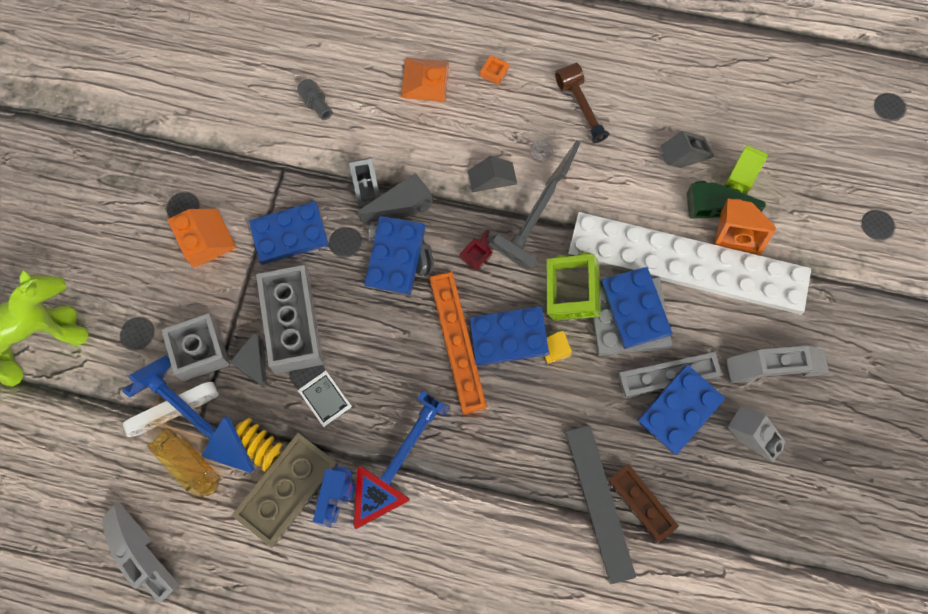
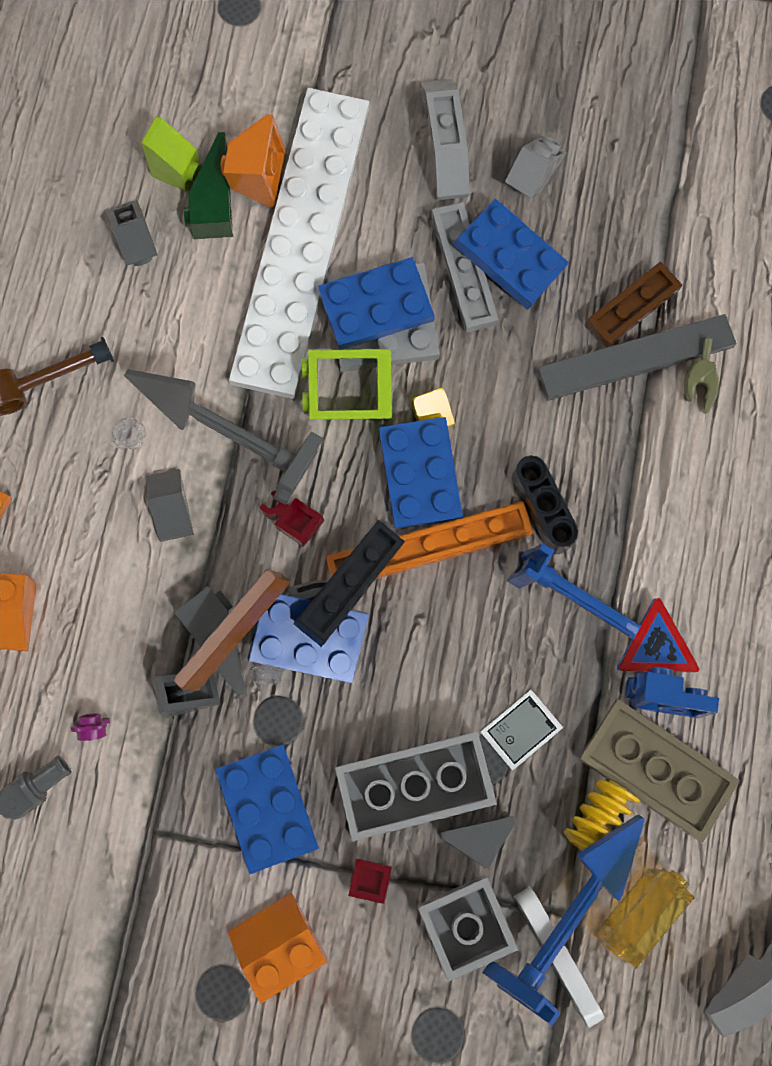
camera: 100 degrees left, 5 degrees up
none -> magenta plate [70,713,110,741]
none -> dark orange tile [173,569,290,691]
none -> black tile [293,520,405,647]
none -> dark red plate [348,858,392,904]
none -> black beam [512,455,578,554]
none -> olive hand [684,338,719,414]

